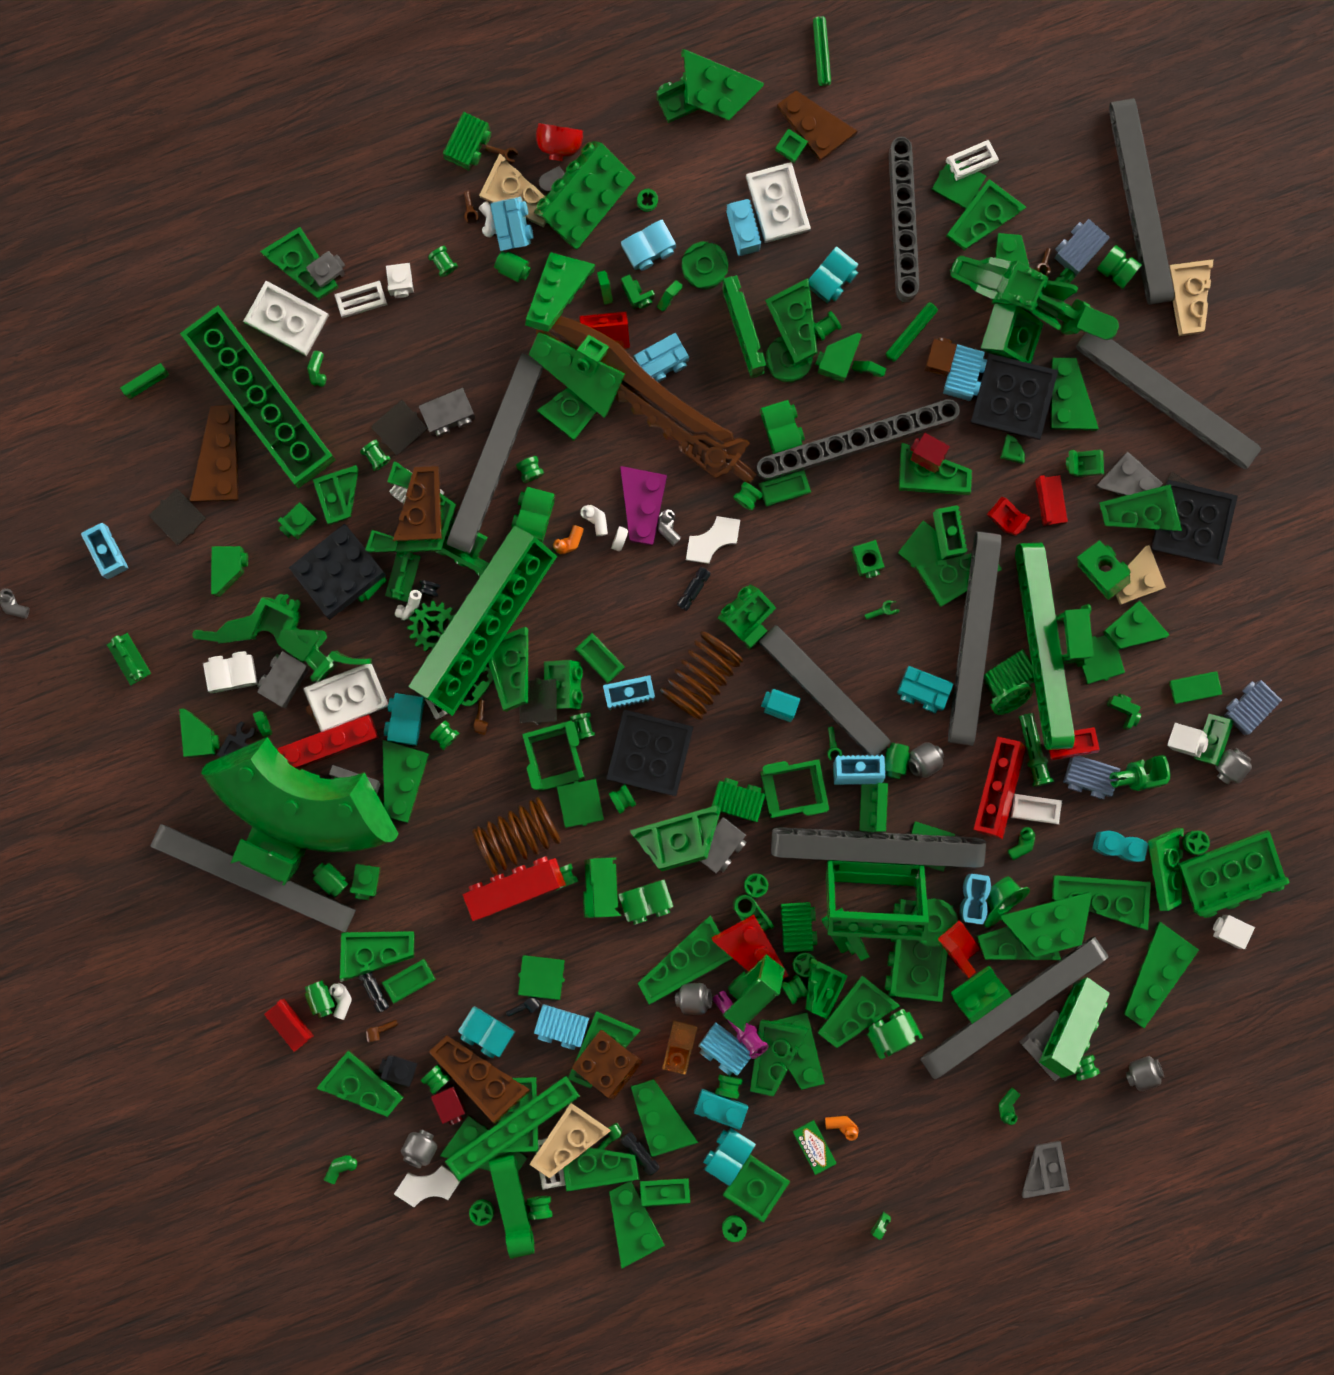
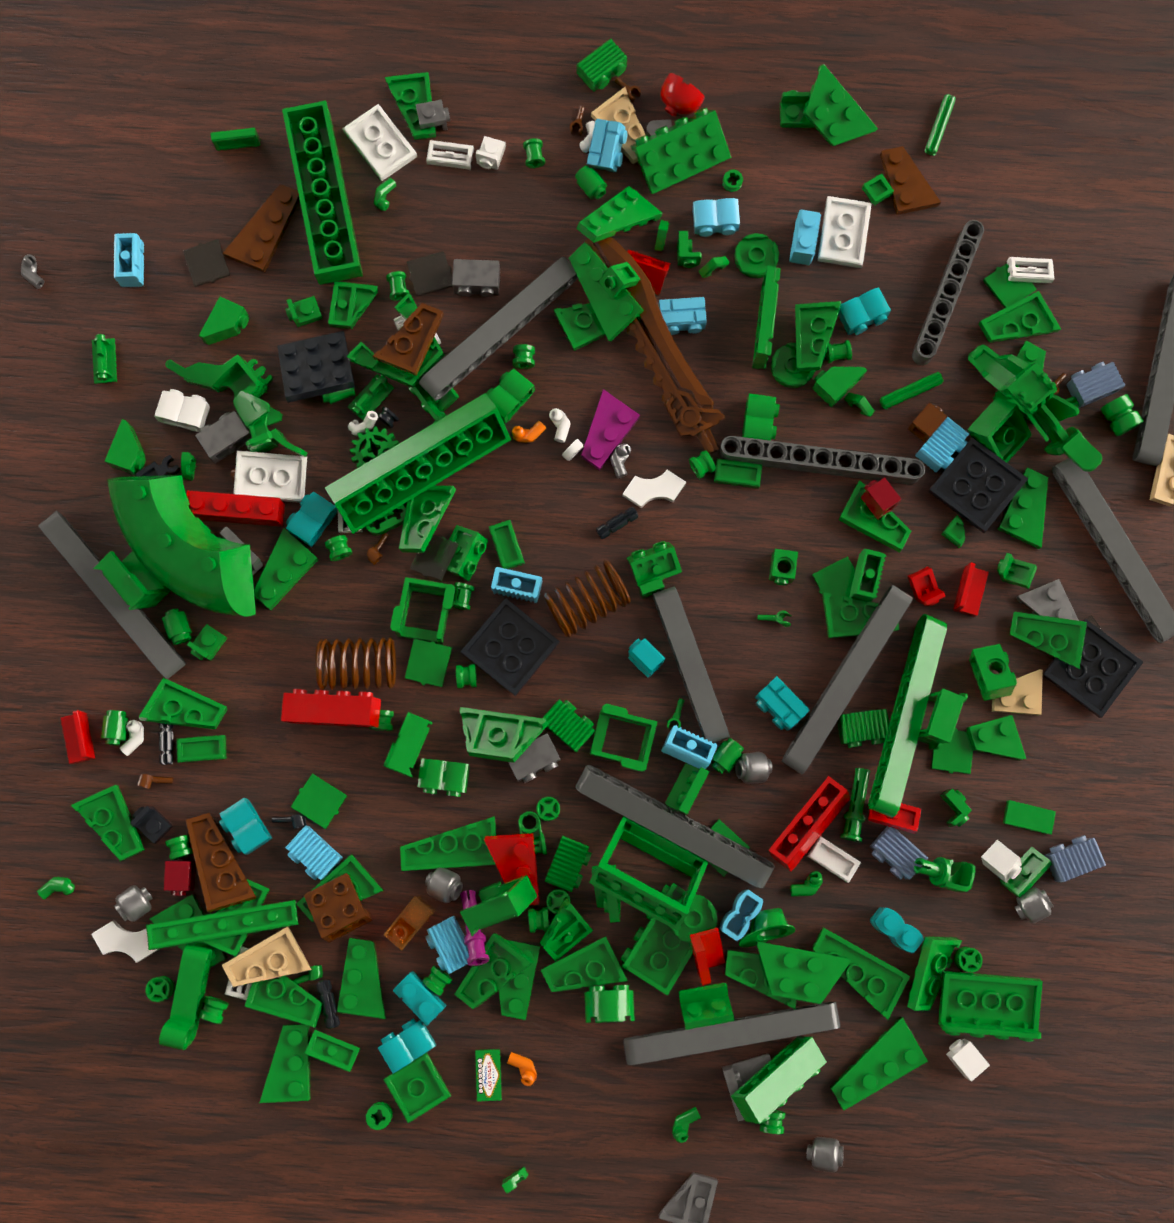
camera: 30 degrees right, 5 degrees down
green wheel [990,681,1033,715] -> none

